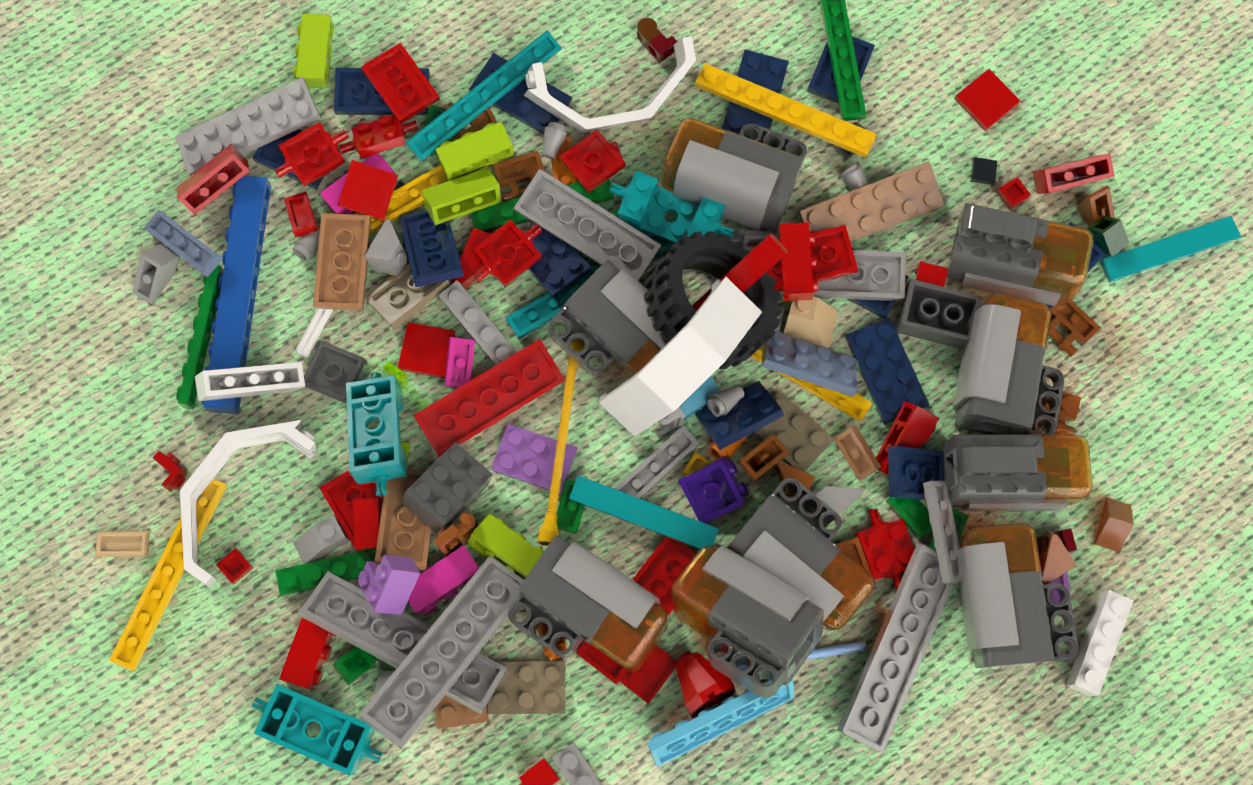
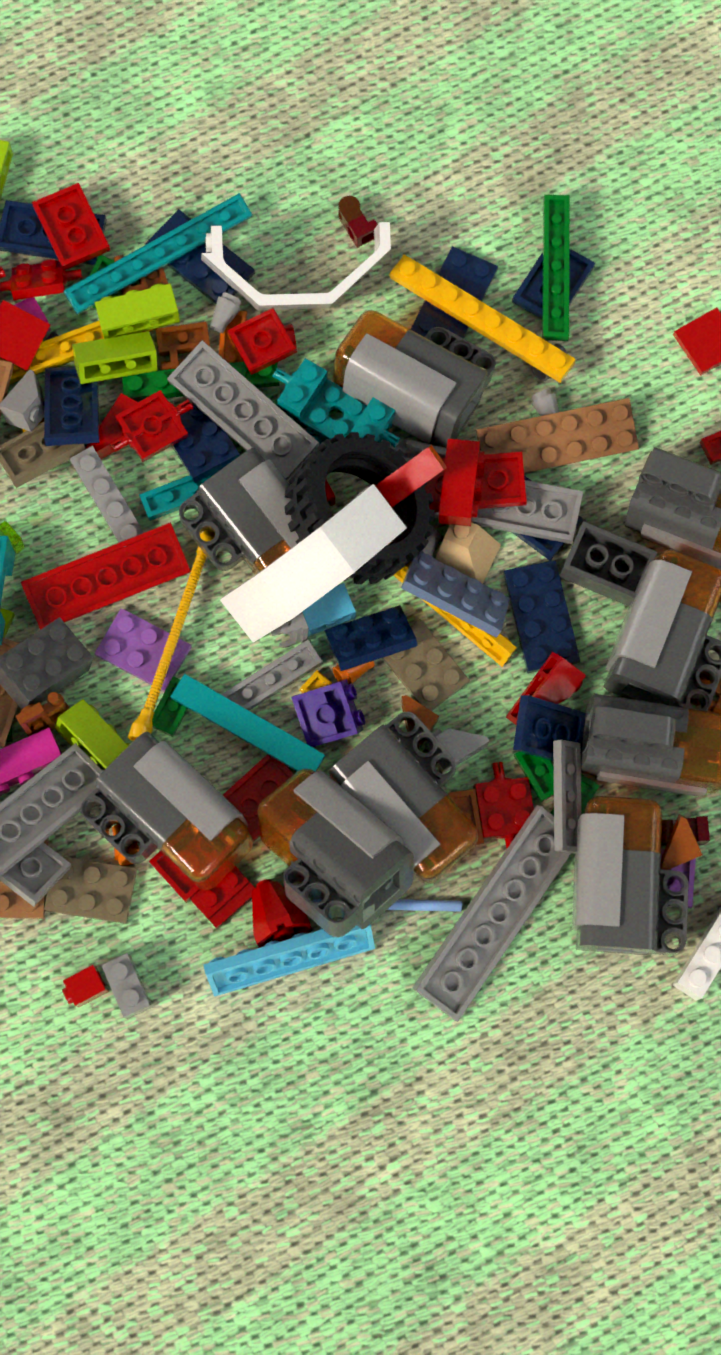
camera: 10 degrees right, 0 degrees up
red tile [397,322,456,379] -> none
dark pink plate [444,337,475,388] -> none
light grey cone [707,385,744,417] -> none
dark orange slope [738,434,790,481] -> none
medium nougat plate [834,425,881,481] -> none
red panel [915,261,948,287] -> none
black tile [970,157,998,185] -> none

